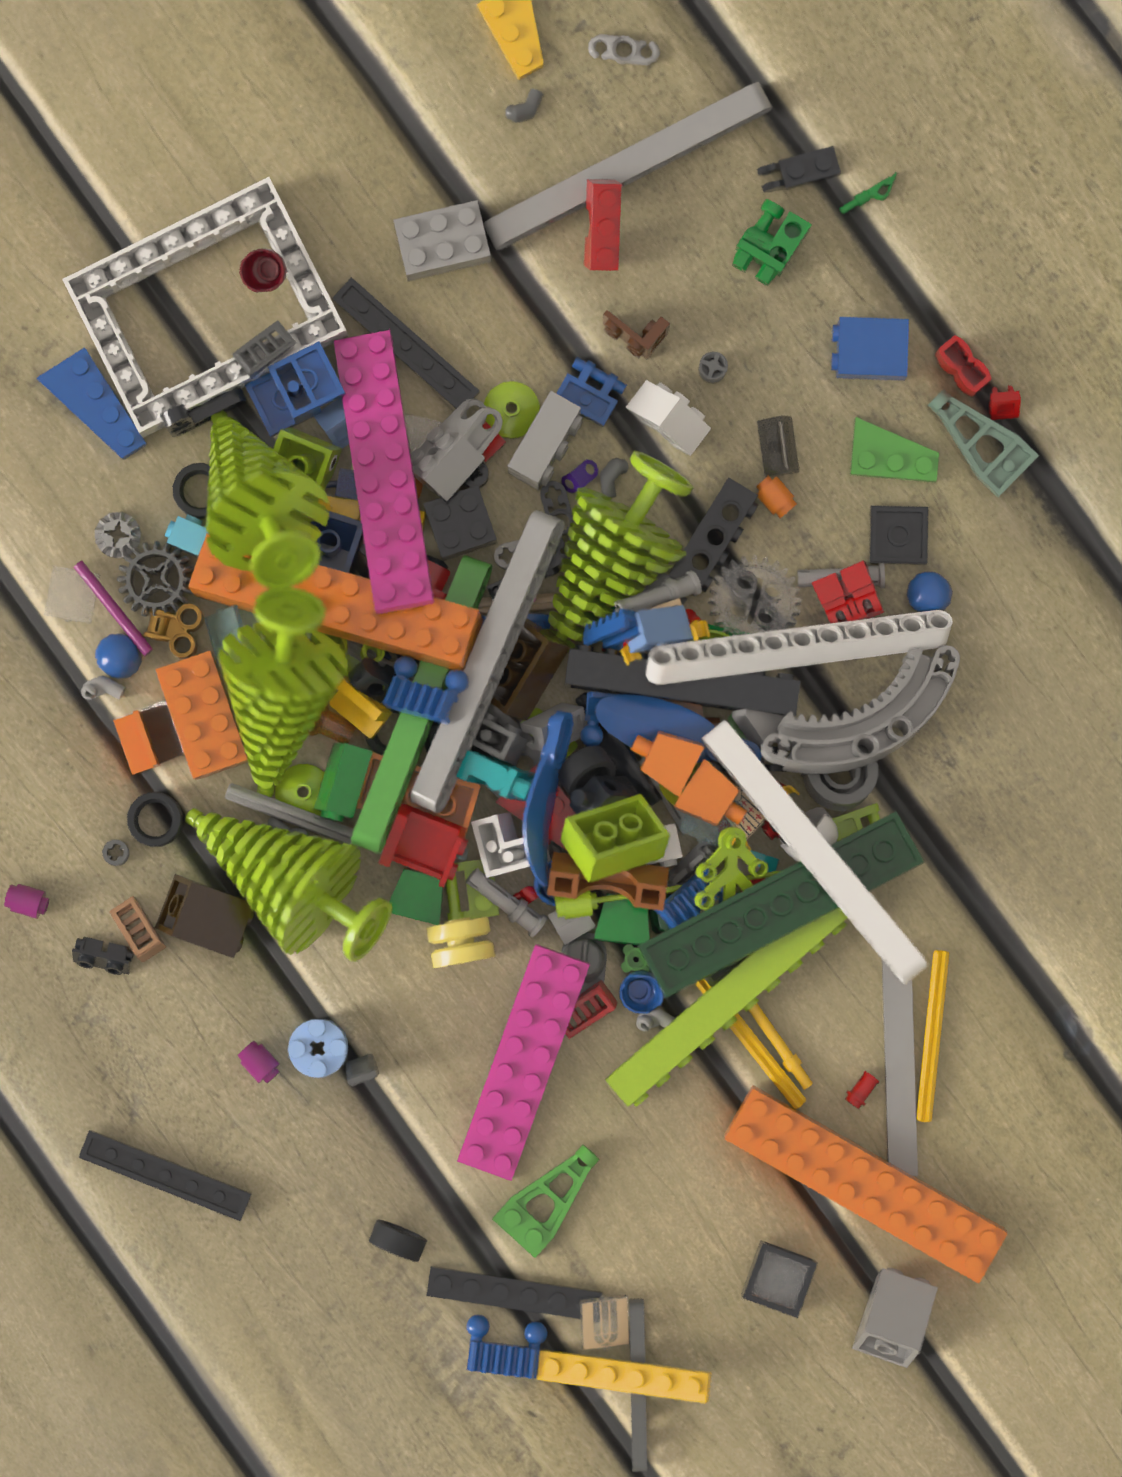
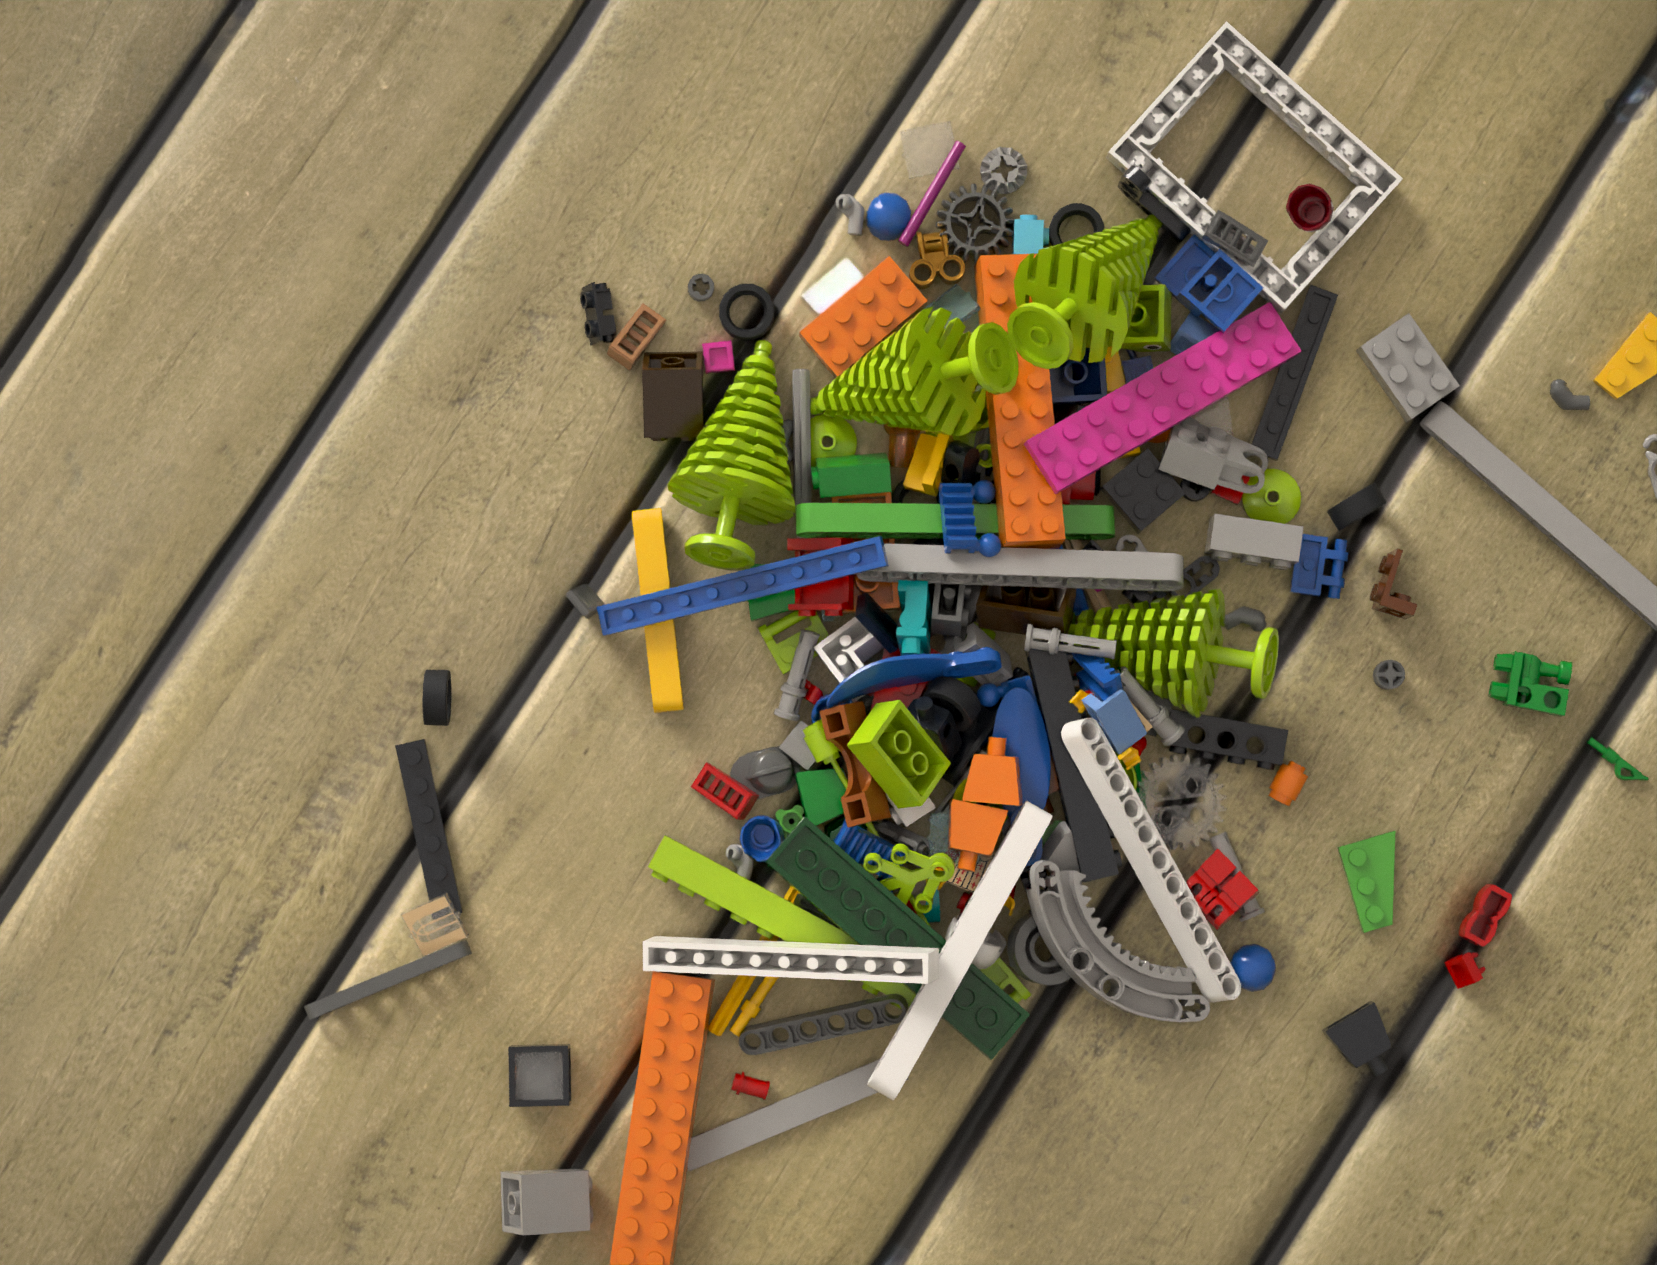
camera: 70 degrees right, 0 degrees up
magenta brick [4,884,49,919] -> none
blue wing [37,347,147,460] -> none
black plate [78,1130,252,1221] -> none
orange panel [114,710,161,775] -> none
magenta brick [237,1040,280,1083] -> none
light blue brick [288,1019,348,1078] -> none
light yellow wheel [426,917,495,968] -> none
dark pink plate [457,944,590,1181] -> none
blue gear [466,1315,547,1379] -> none
bright green plate [492,1144,600,1258] -> none
yellow plate [537,1349,711,1403] -> none
dark purple piece [561,459,599,493] -> none
red arch [584,179,622,271] -> none
white brick [626,380,711,456] -> none
black hinge [757,146,841,193] -> none
clear smoke slope [757,415,799,477] -> none
blue brick [831,317,909,381] -> none
black tile [869,506,928,565] -> none
yellow axle [916,950,949,1122] -> none
sand green plate [928,389,1039,498] -> none
none -> blue plate [597,536,889,636]
none -> yellow beam [632,508,684,713]
none -> white brick [643,936,939,984]
none -> dark pink tile [702,340,735,374]
none -> dark grey beam [739,994,908,1055]
none -> black tile [855,592,899,653]
none -> light grey pin [1024,624,1117,659]
none -> black torso [1322,1001,1392,1077]
none -> black tyre [1327,483,1387,531]

